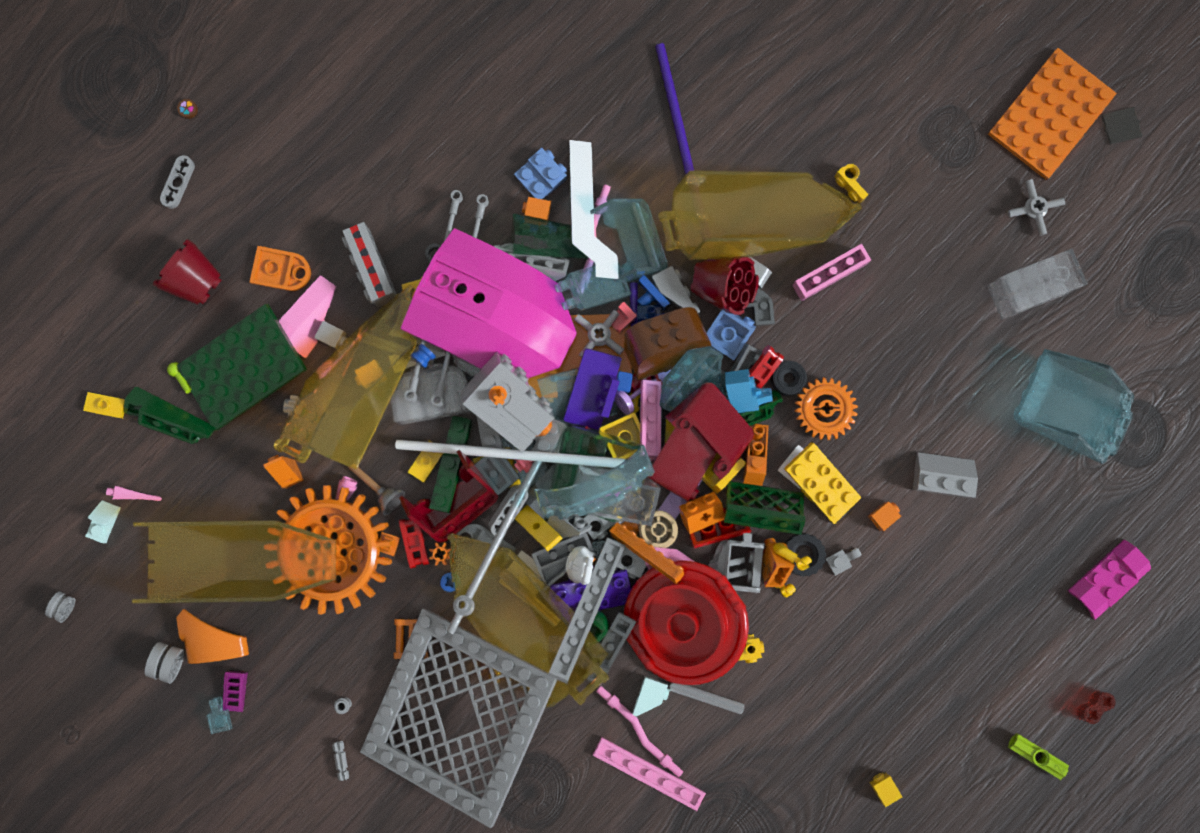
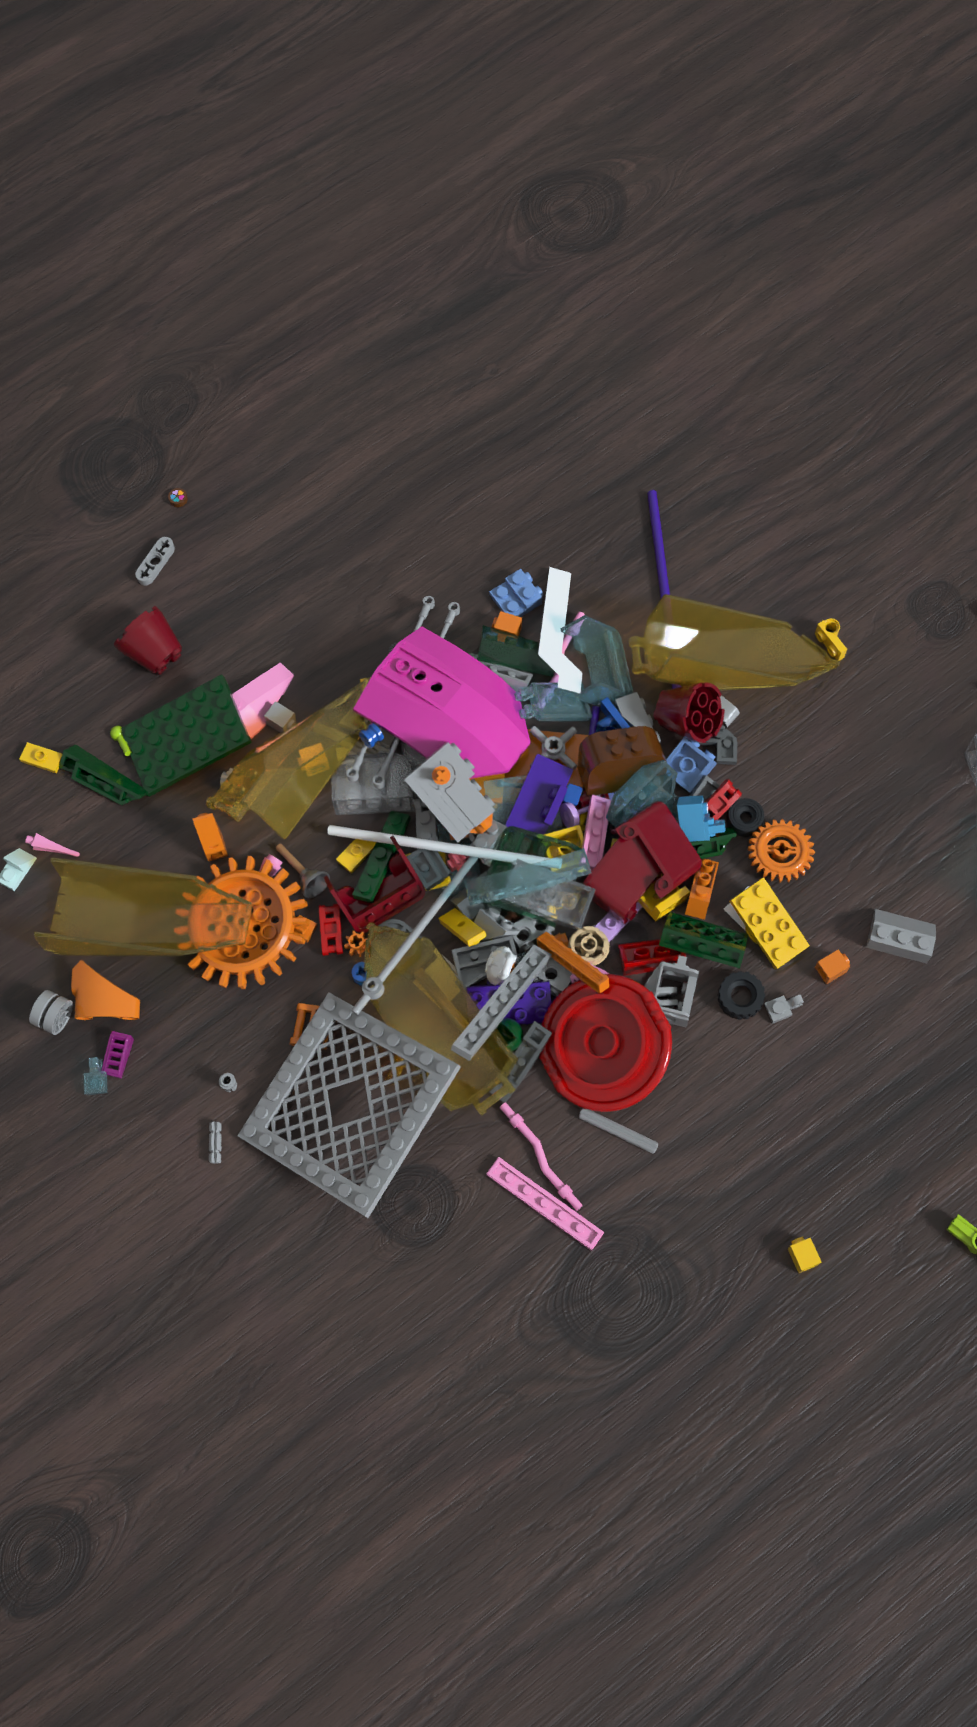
camera: 15 degrees right, 15 degrees down
orange tile [249,246,311,291] -> none
light grey brick [342,222,398,308] -> none
light grey beam [488,485,528,536] -> none
coral panel [611,302,637,334] -> none
light aqua slope [632,676,670,716] -> none
orange brick [679,491,724,534] -> none
yellow brick [738,634,764,663] -> none
torso [761,538,812,597] -> none
bright pink brick [792,244,871,301] -> none

